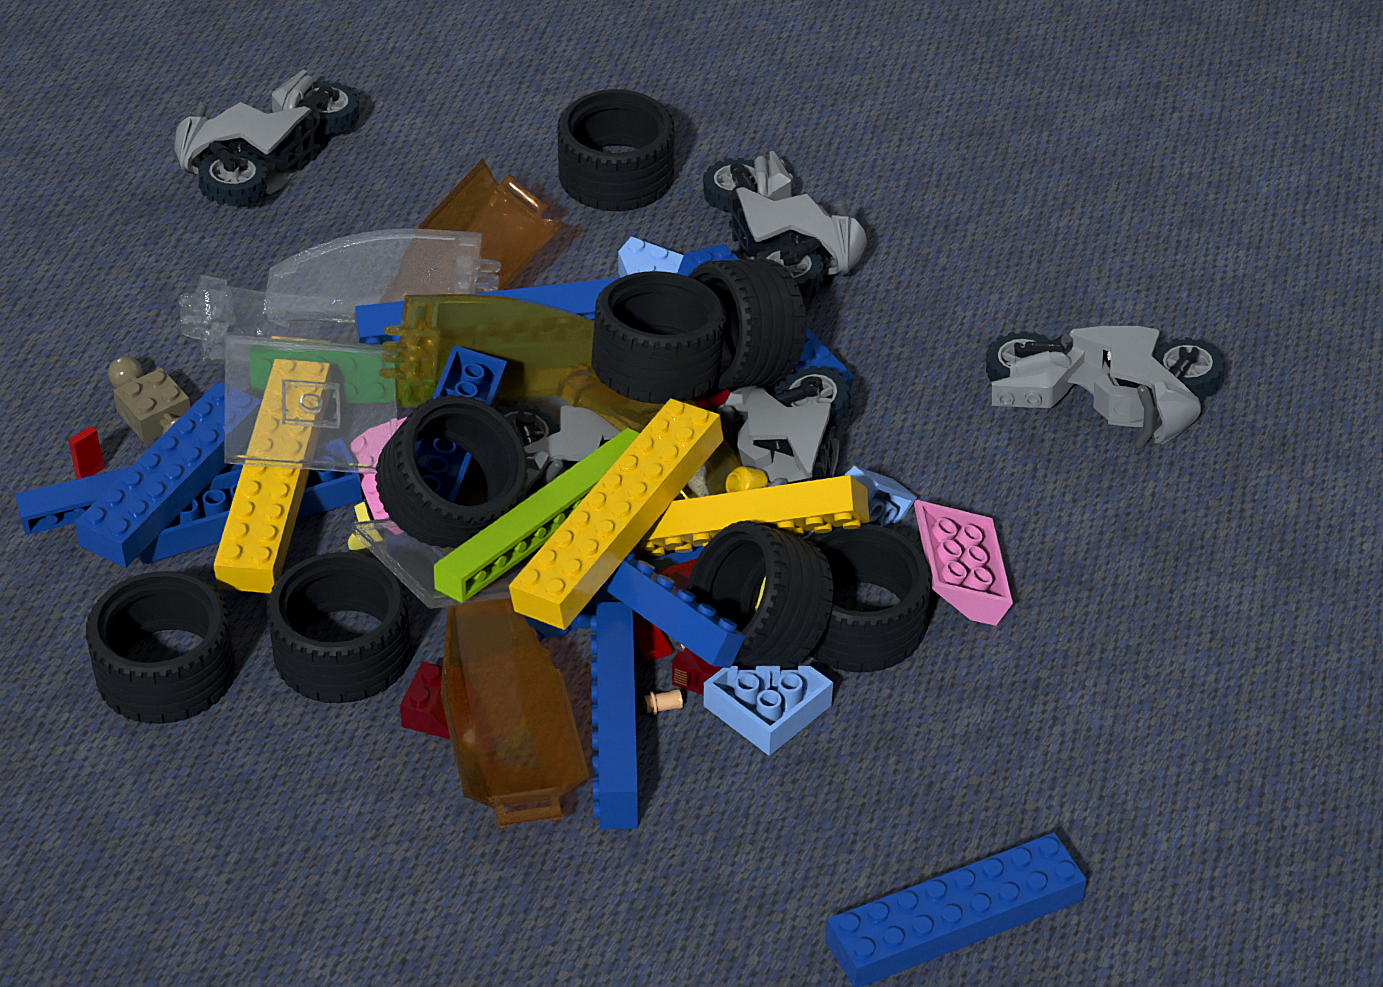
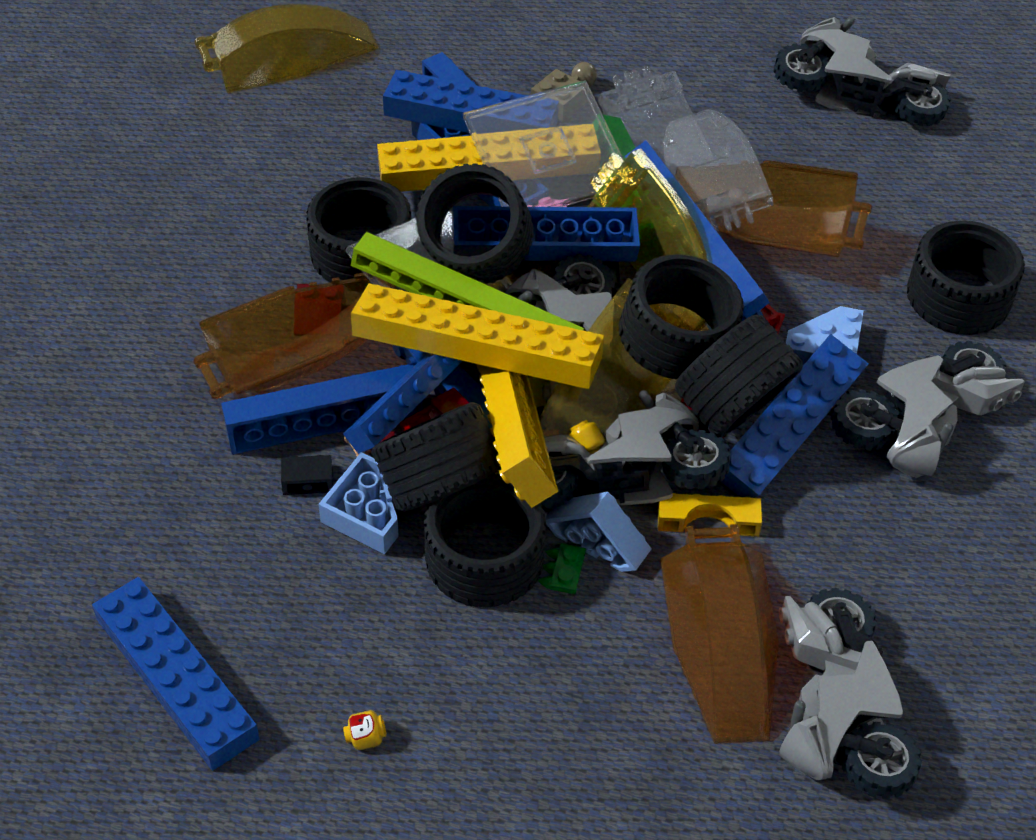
camera: 75 degrees right, 5 degrees up
red tile [68,426,104,479] -> none
black tyre [86,571,235,724] -> none
bright pink slope [914,500,1013,626] -> none
none -> black brick [281,455,333,495]
none -> head [343,710,386,750]
none -> yellow arch [658,493,762,537]
none -> clear orange windscreen [660,524,779,744]

